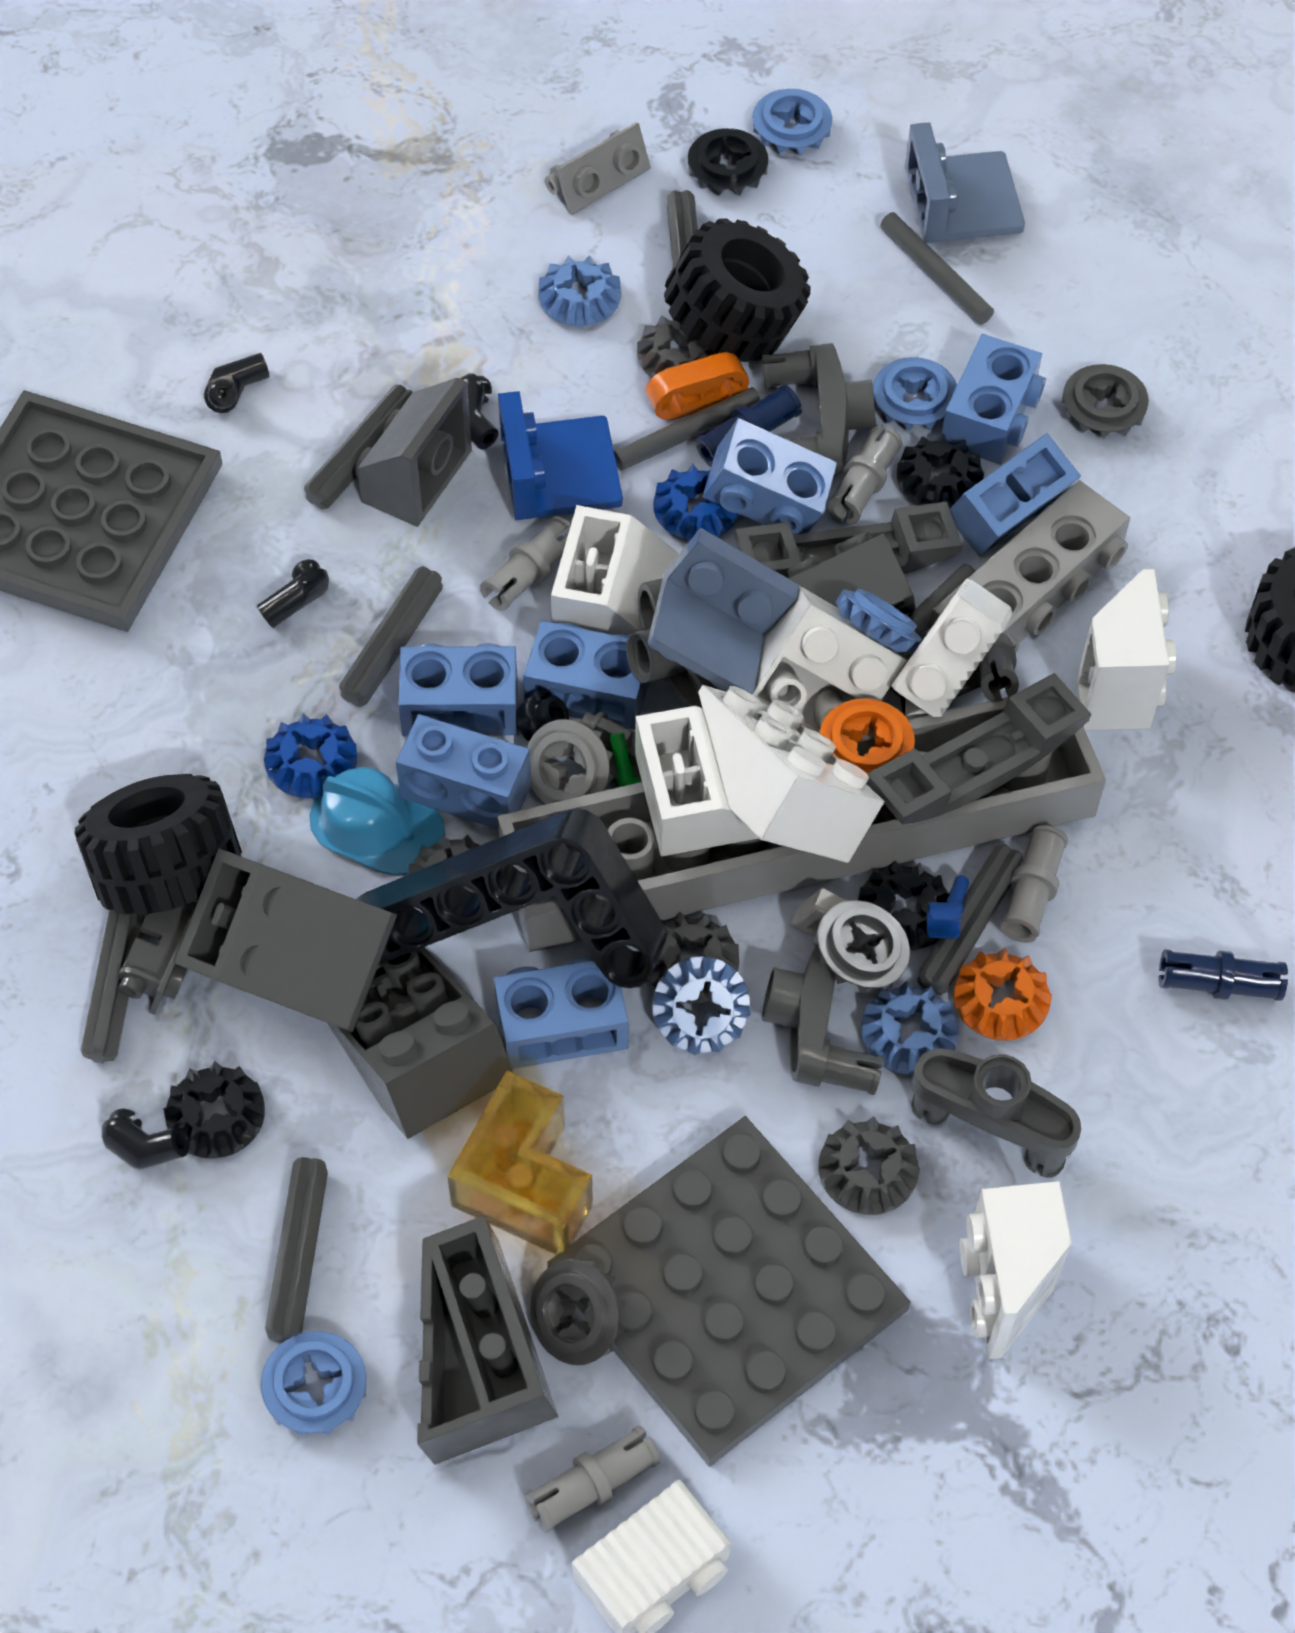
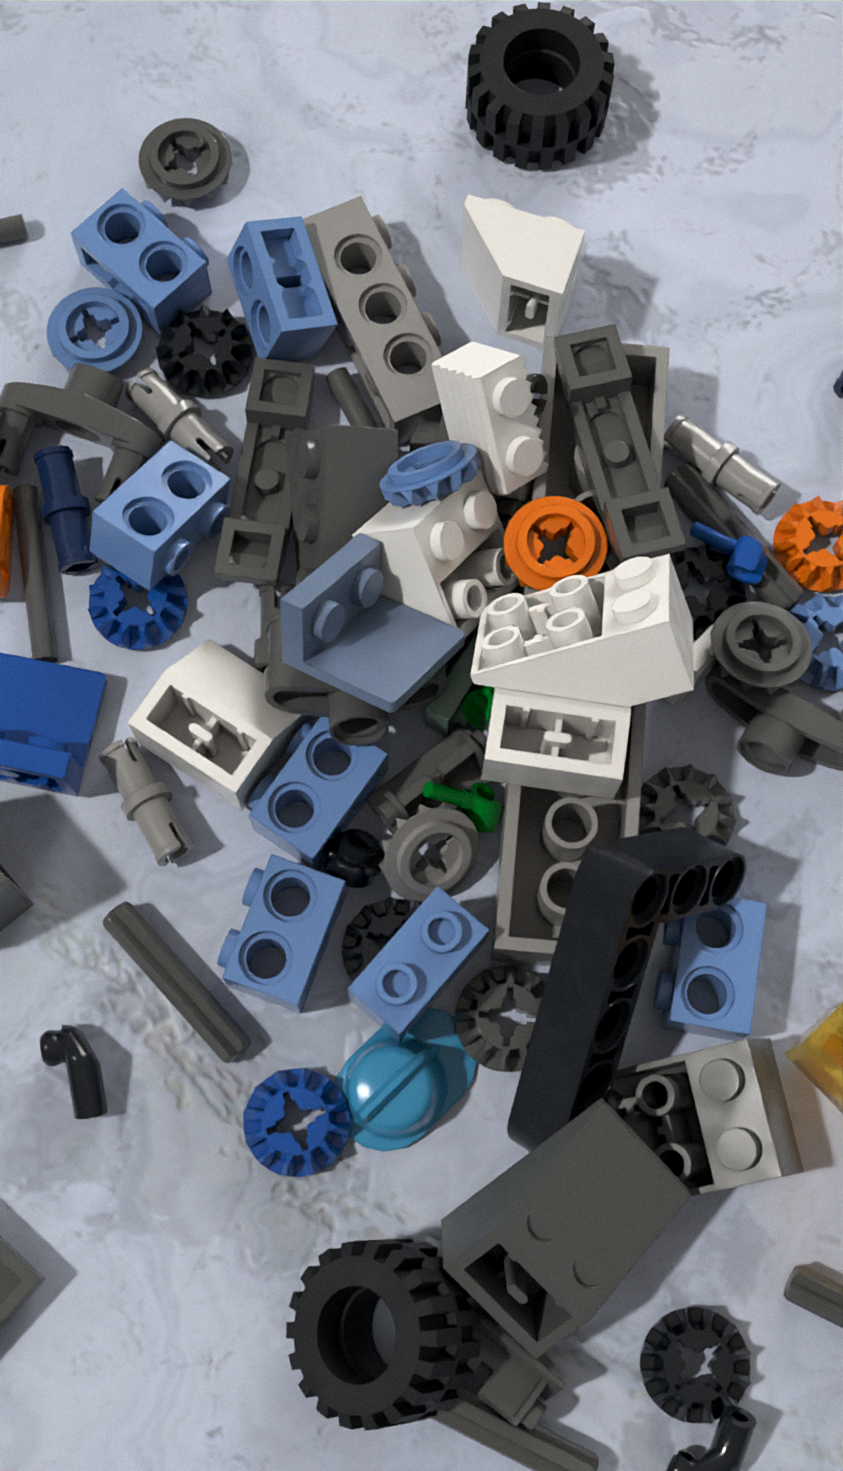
camera: 70 degrees left, 15 degrees up
medium blue gear [652,956,751,1055] -> none

